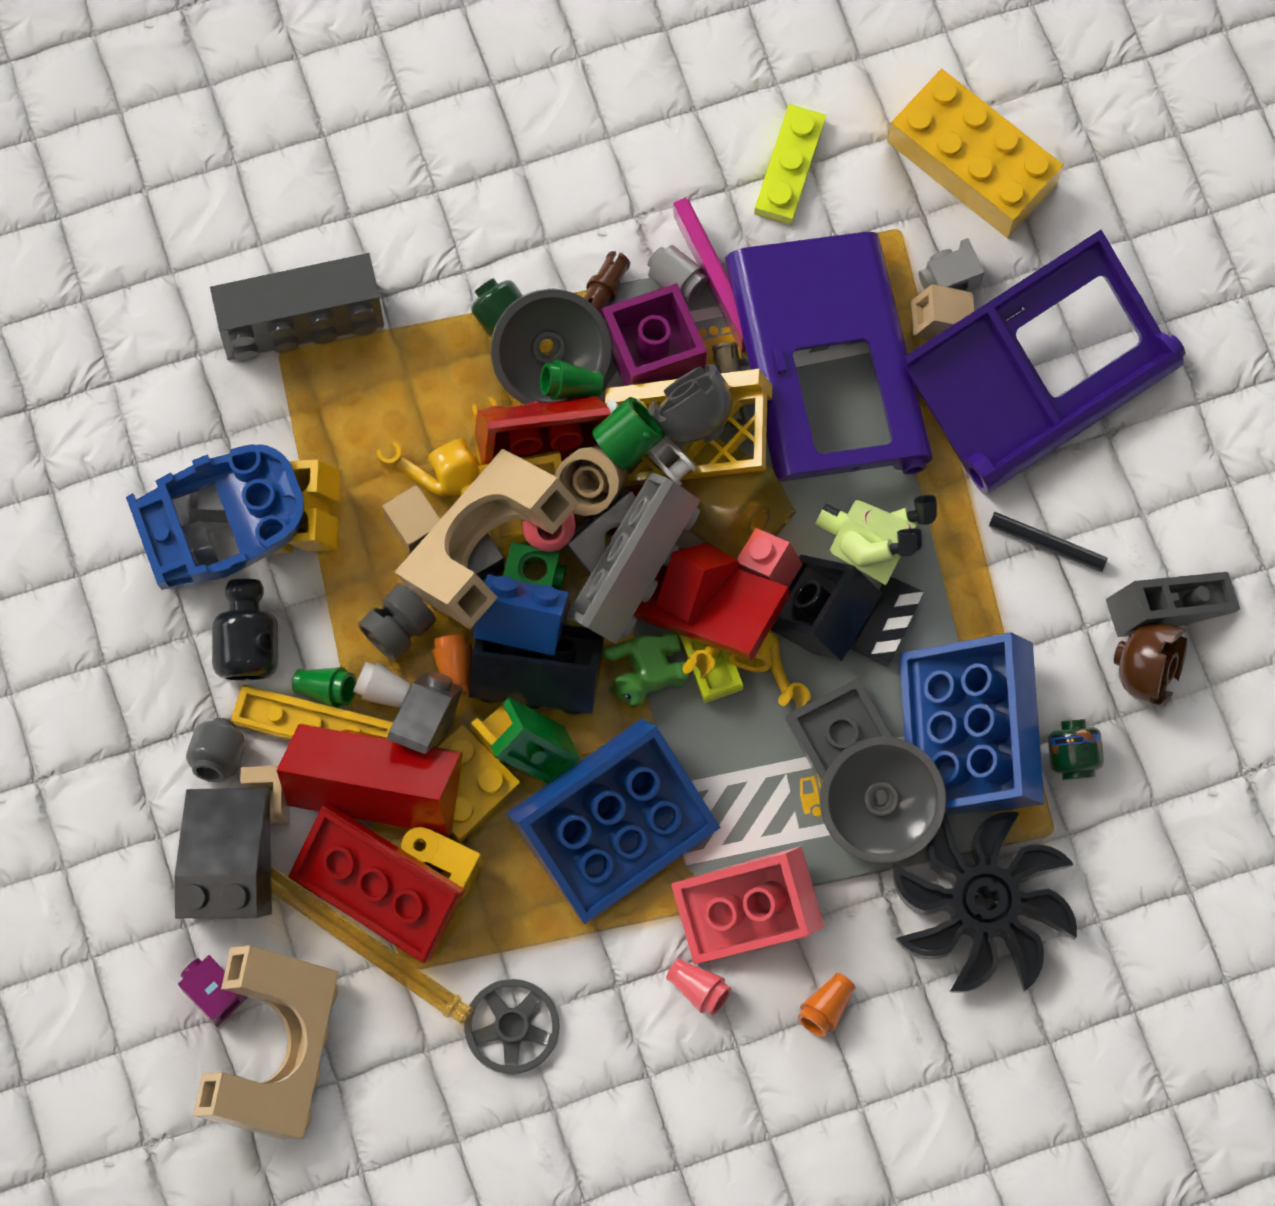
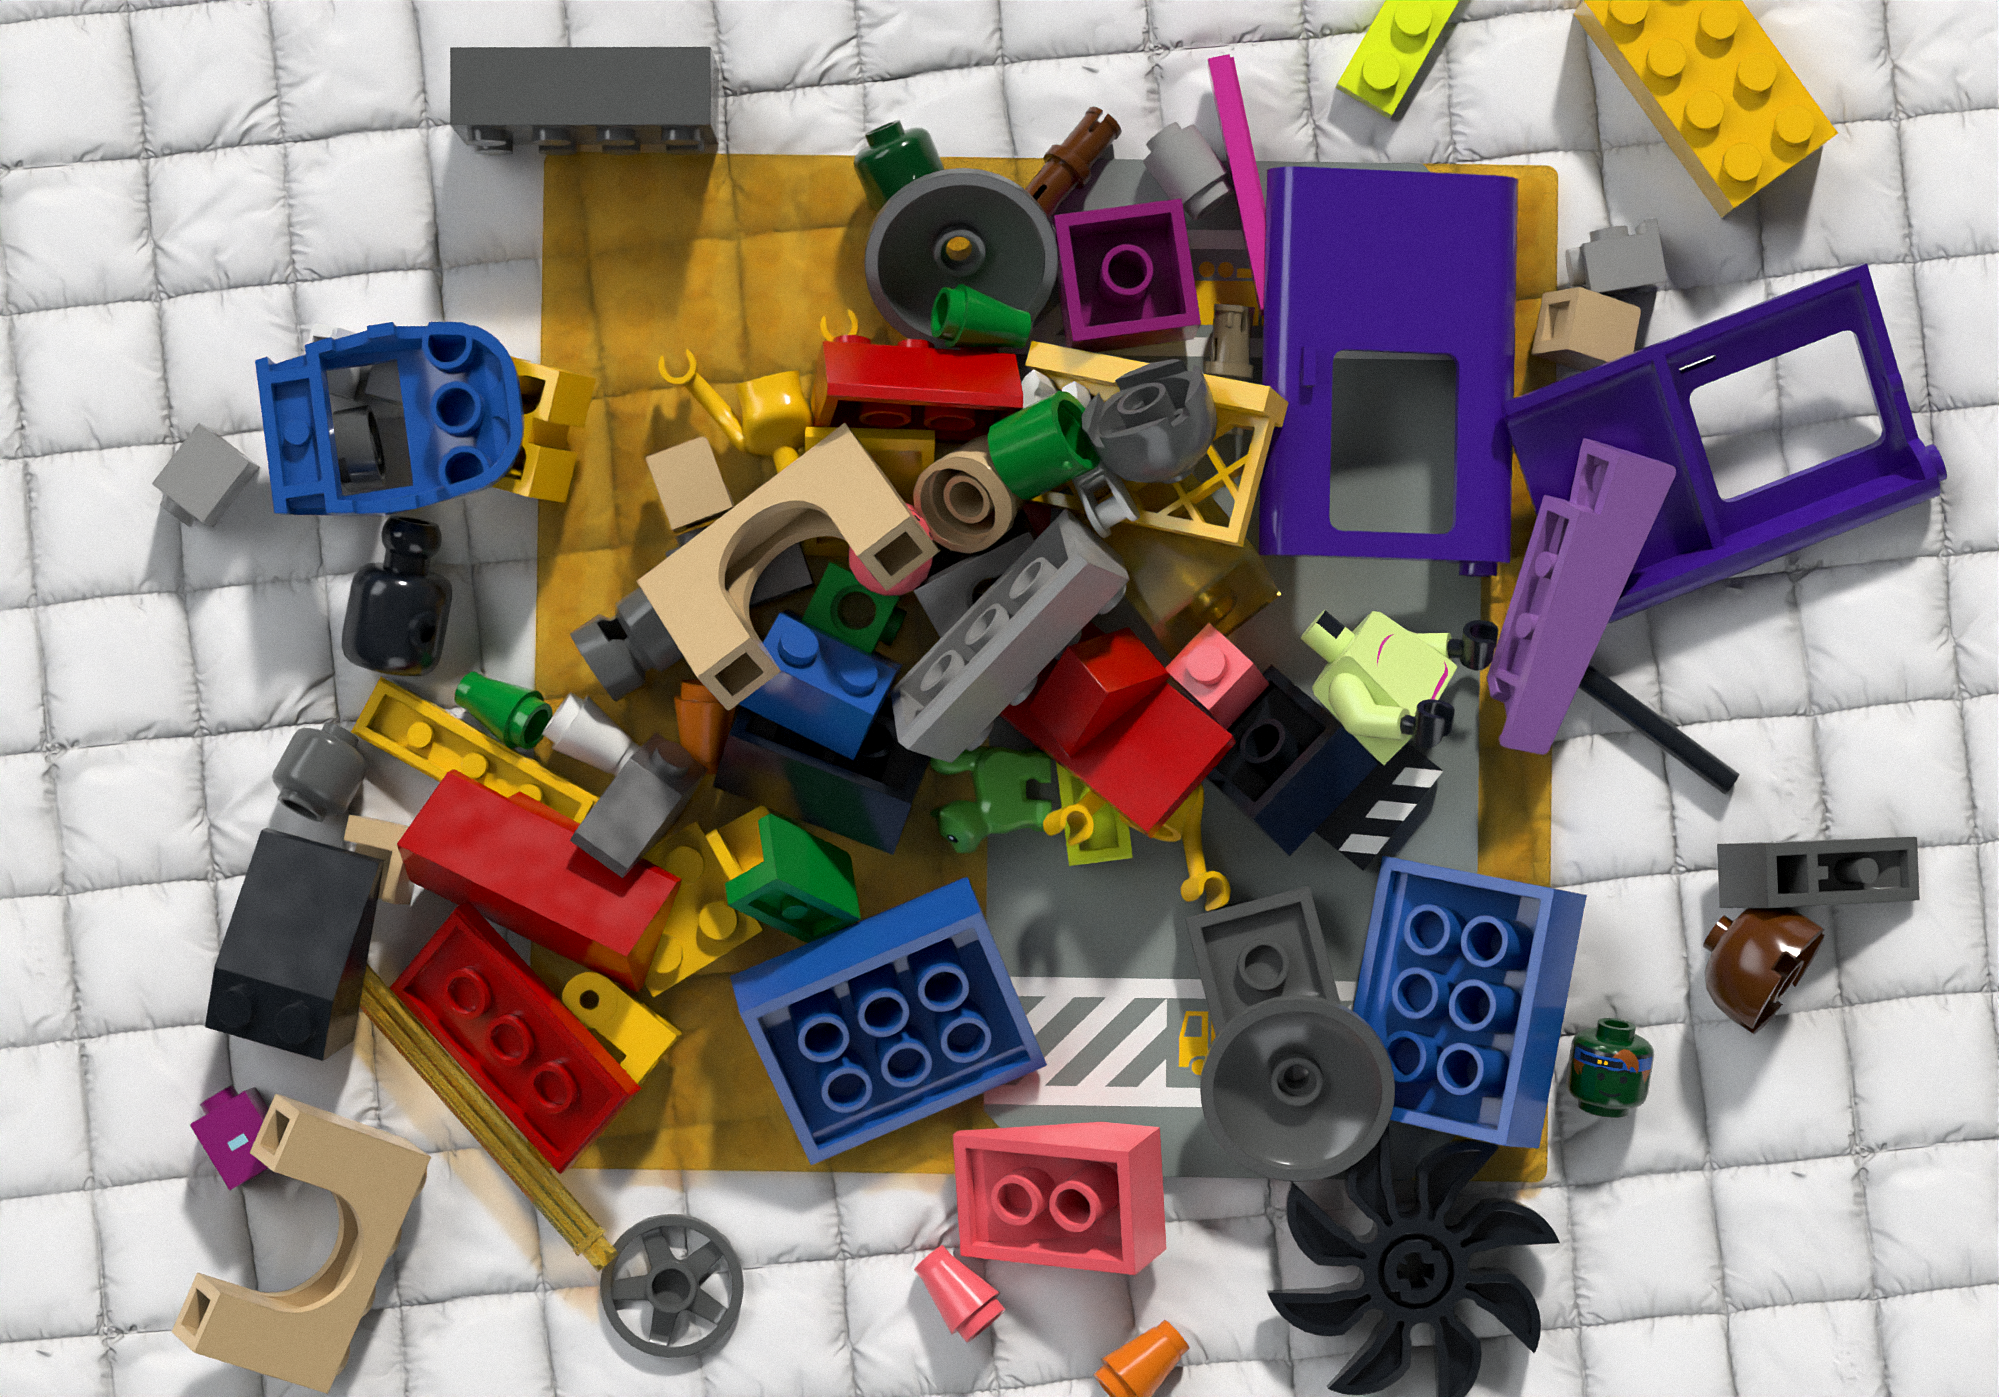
camera: 15 degrees right, 15 degrees up
none -> light grey brick [152,423,260,527]
none -> medium lavender wedge [1487,438,1676,755]

